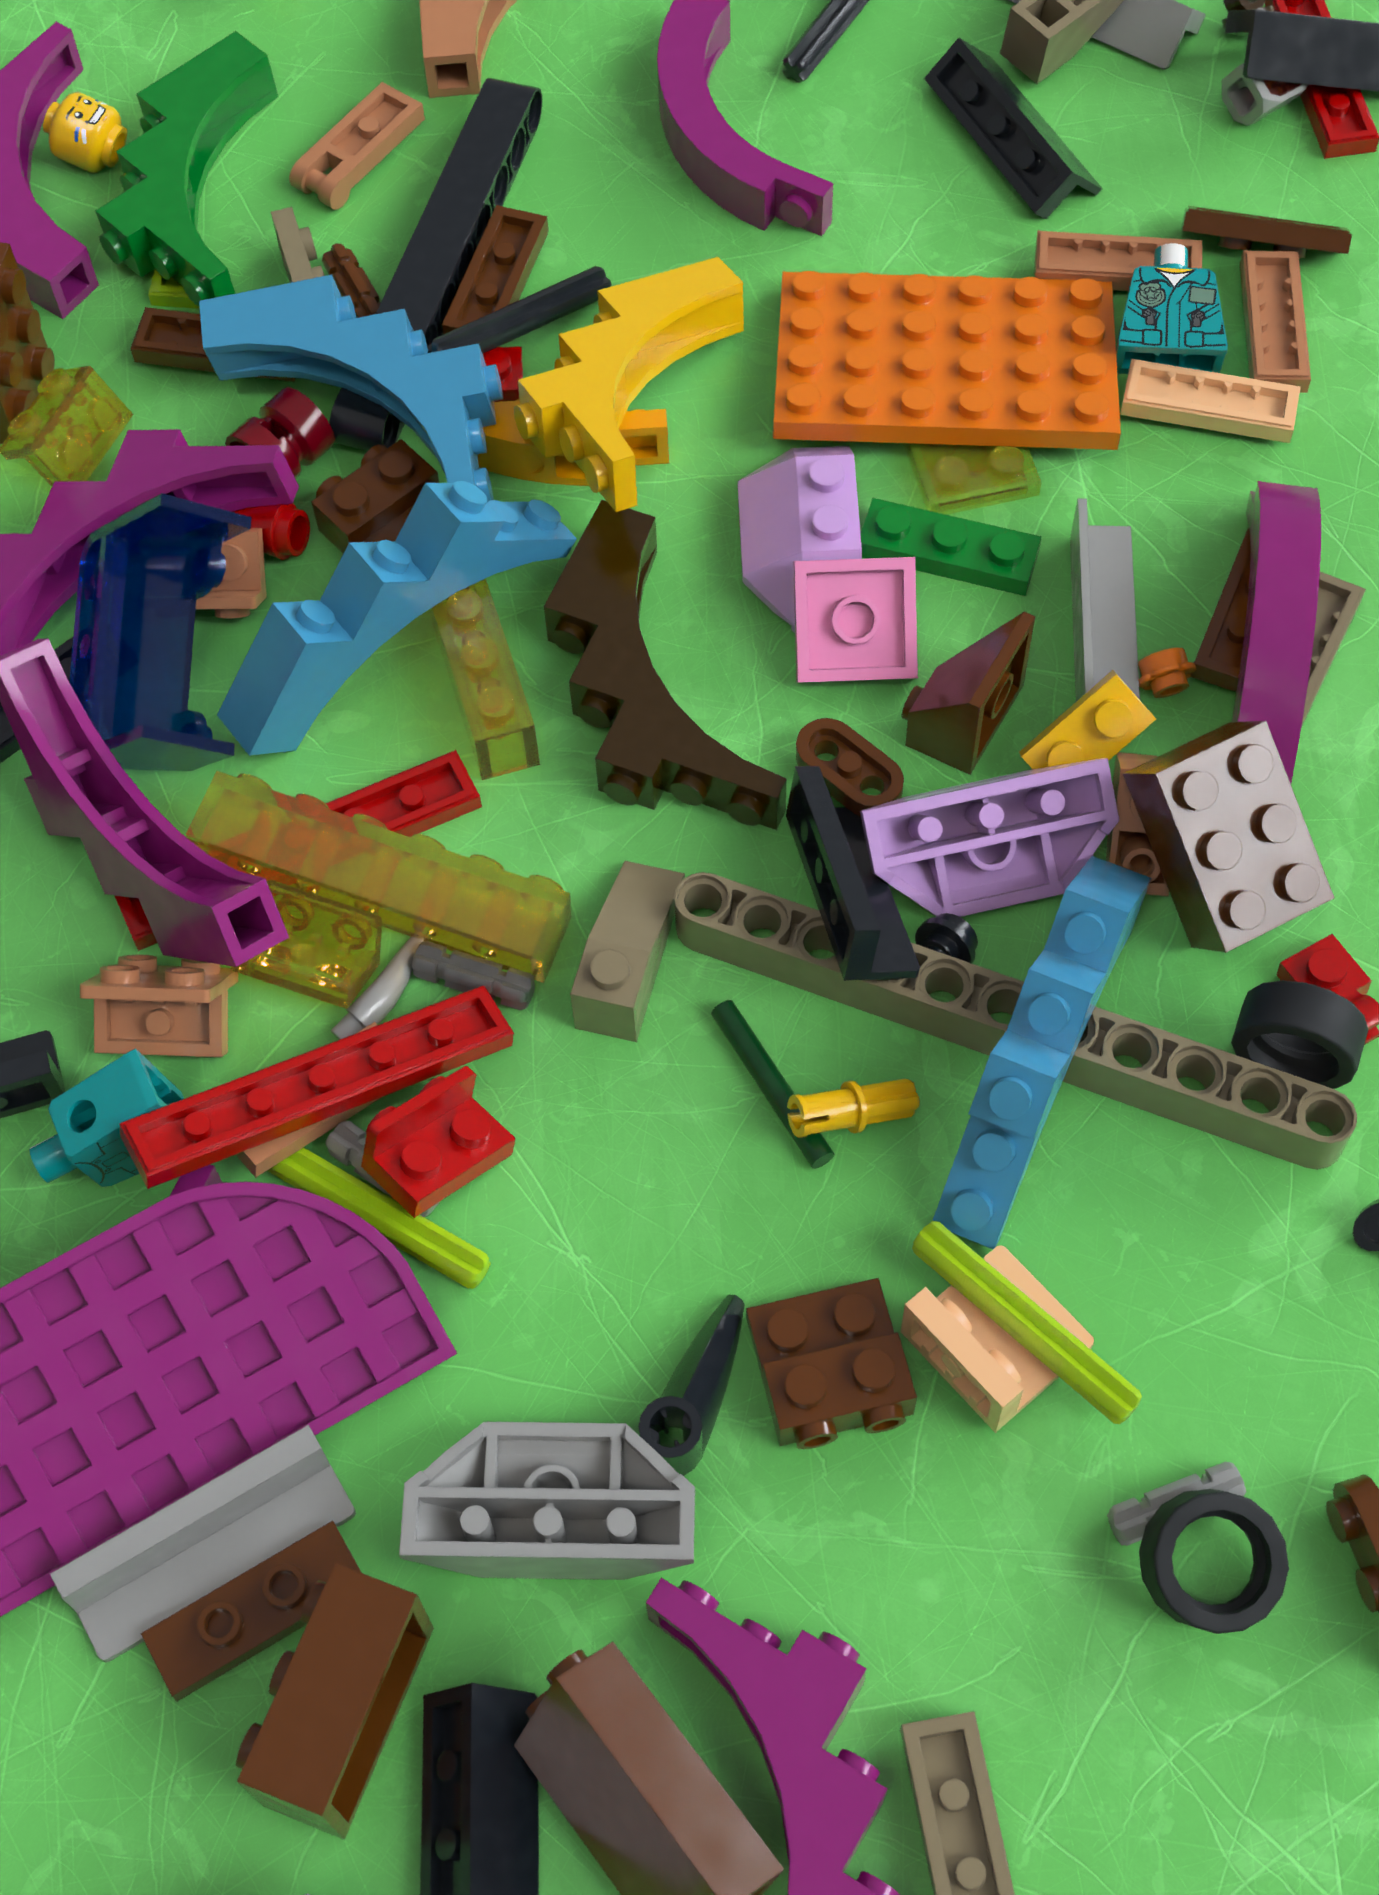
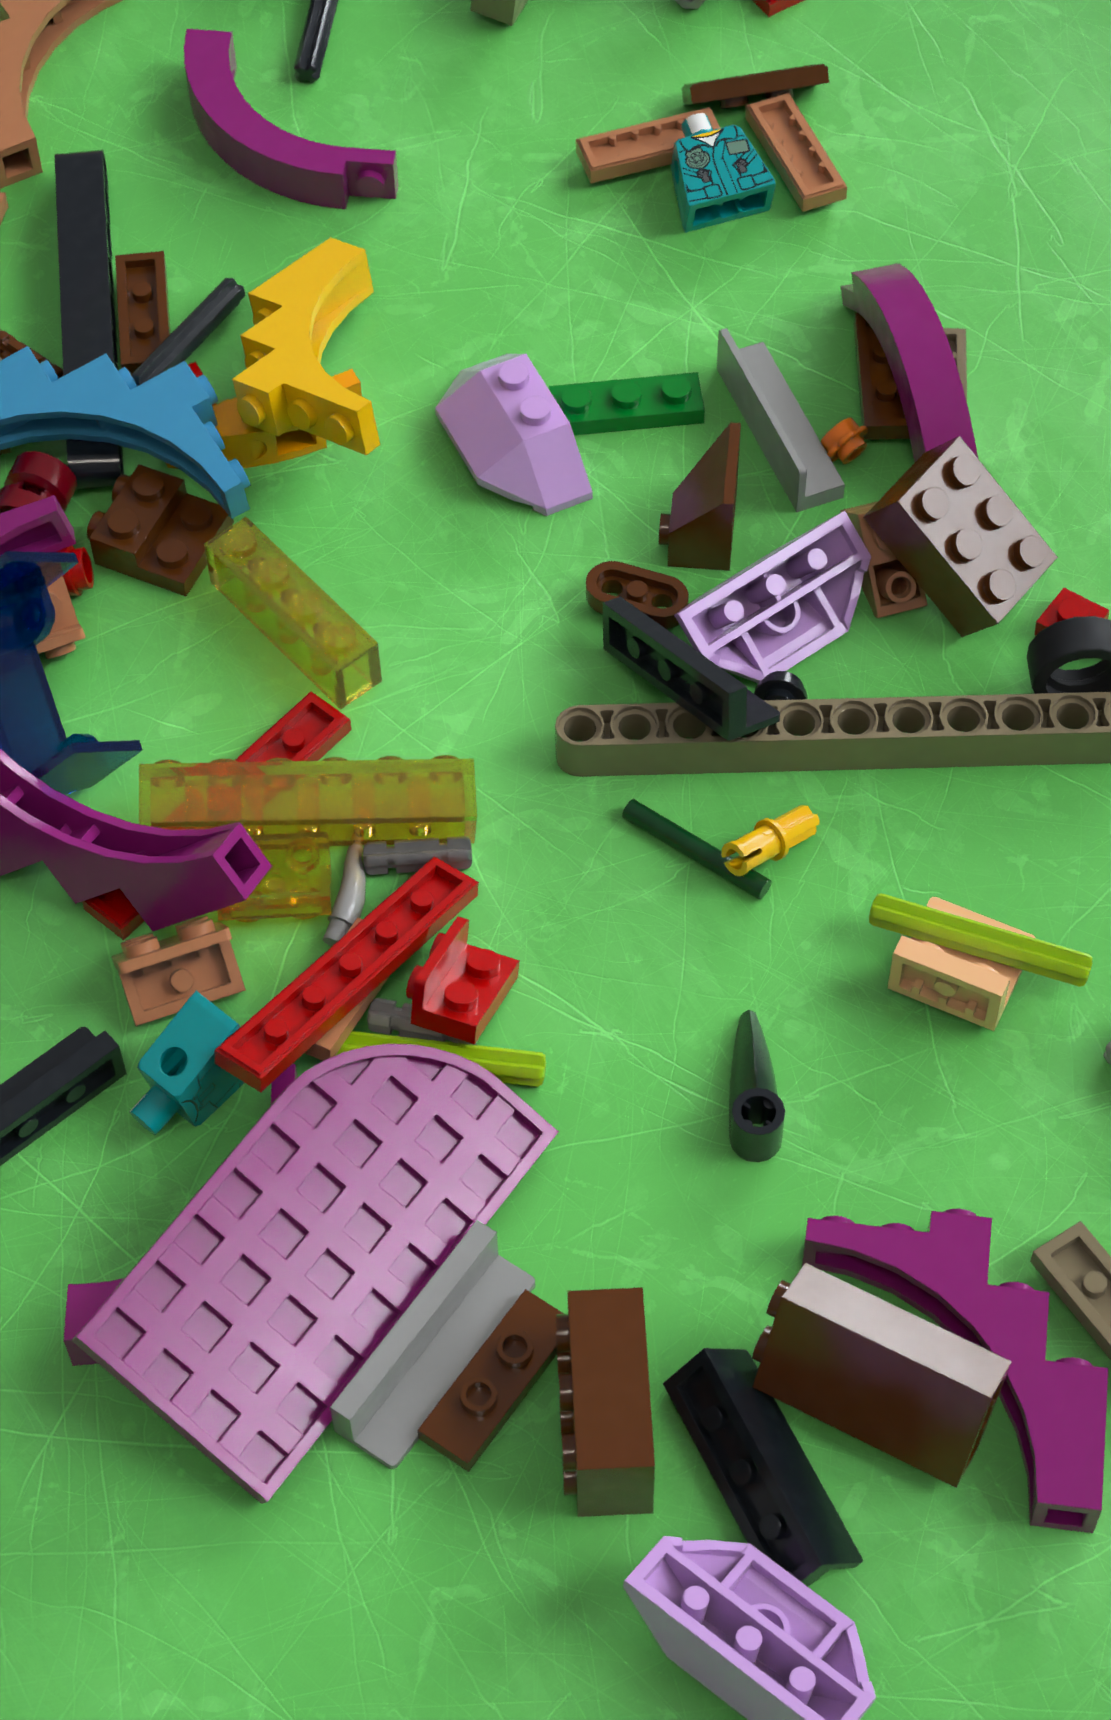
camera: 25 degrees left, 5 degrees down
dark azure arch [217,481,577,756] -> none
light grey wedge [399,1422,695,1580] -> none
dark brown arch [544,500,787,830] -> none
dark tan slope [570,861,685,1042] -> none
reddish brown plate [746,1278,917,1449] -> none
orange plate [773,271,1121,450] -> none
bright pink plate [793,557,918,683] -> none
clear yellow plate [903,443,1042,515] -> none
black panel [924,37,1103,219] -> none
dark azure arch [932,856,1152,1249] -> none
yellow plate [1019,670,1156,769] -> none
light nougat plate [1120,359,1300,443] -> none

